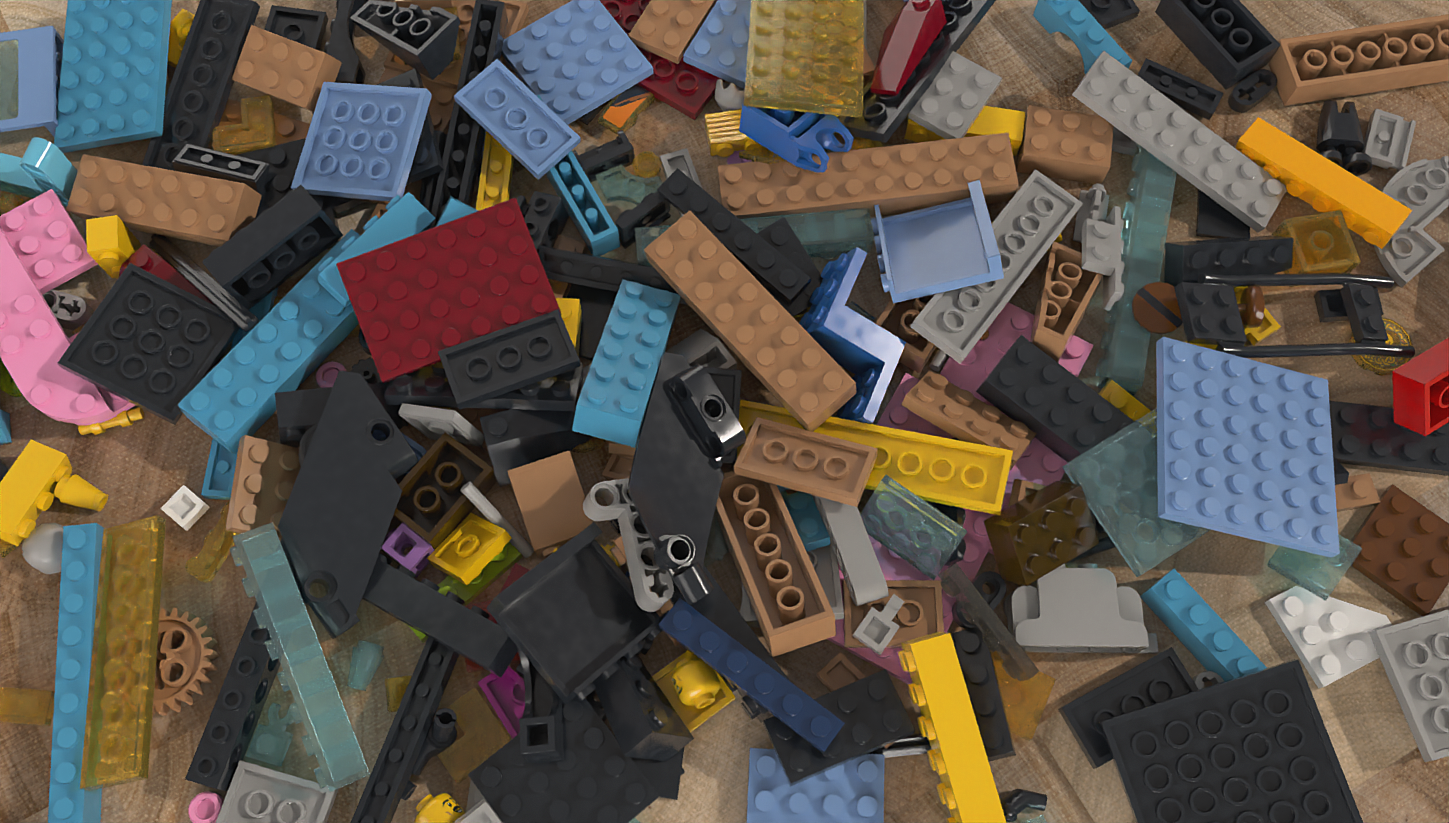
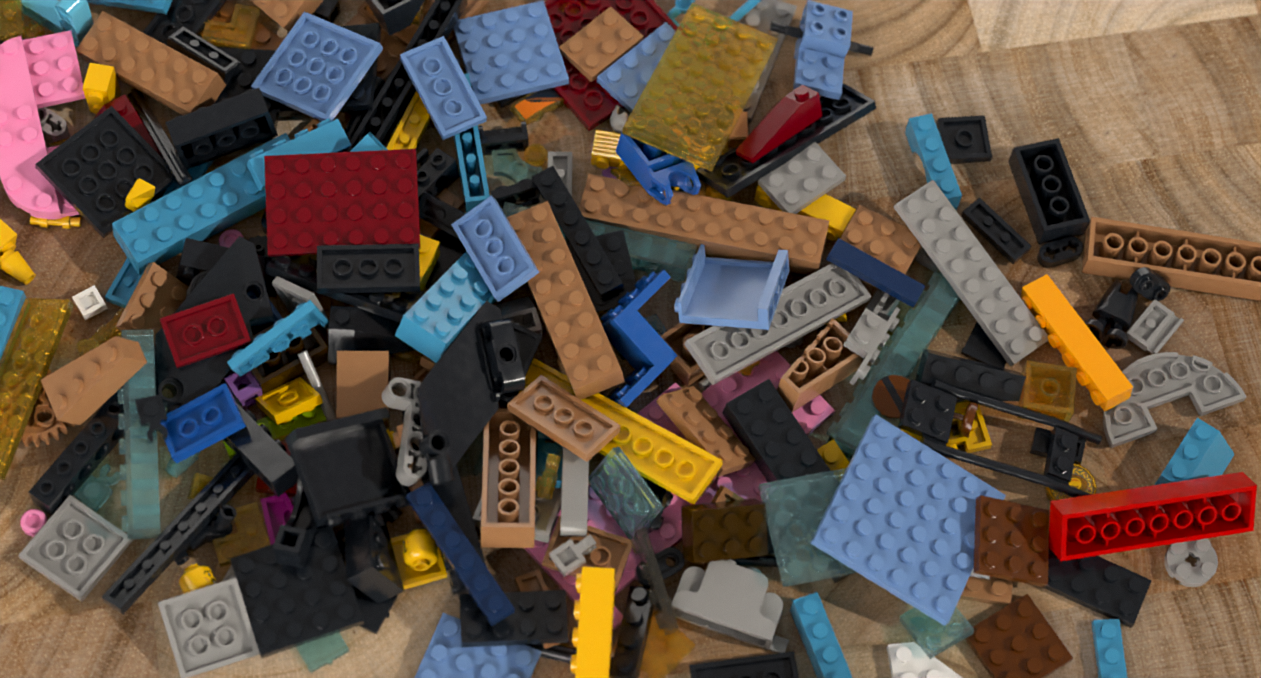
camera: 15 degrees right, 5 degrees down
none -> medium nougat wedge [41,336,147,425]
none -> yellow slope [125,178,155,212]
none -> black plate [135,394,168,443]
none -> dark red plate [160,293,251,369]
none -> blue plate [161,383,246,464]
none -> dark azure wing [227,300,329,377]
none -> medium blue plate [451,195,540,302]
none -> clear yellow plate [535,453,561,500]
none -> dark blue tile [826,238,925,308]
none -> reddish brown plate [974,495,1049,587]
none -> black plate [1129,267,1170,301]

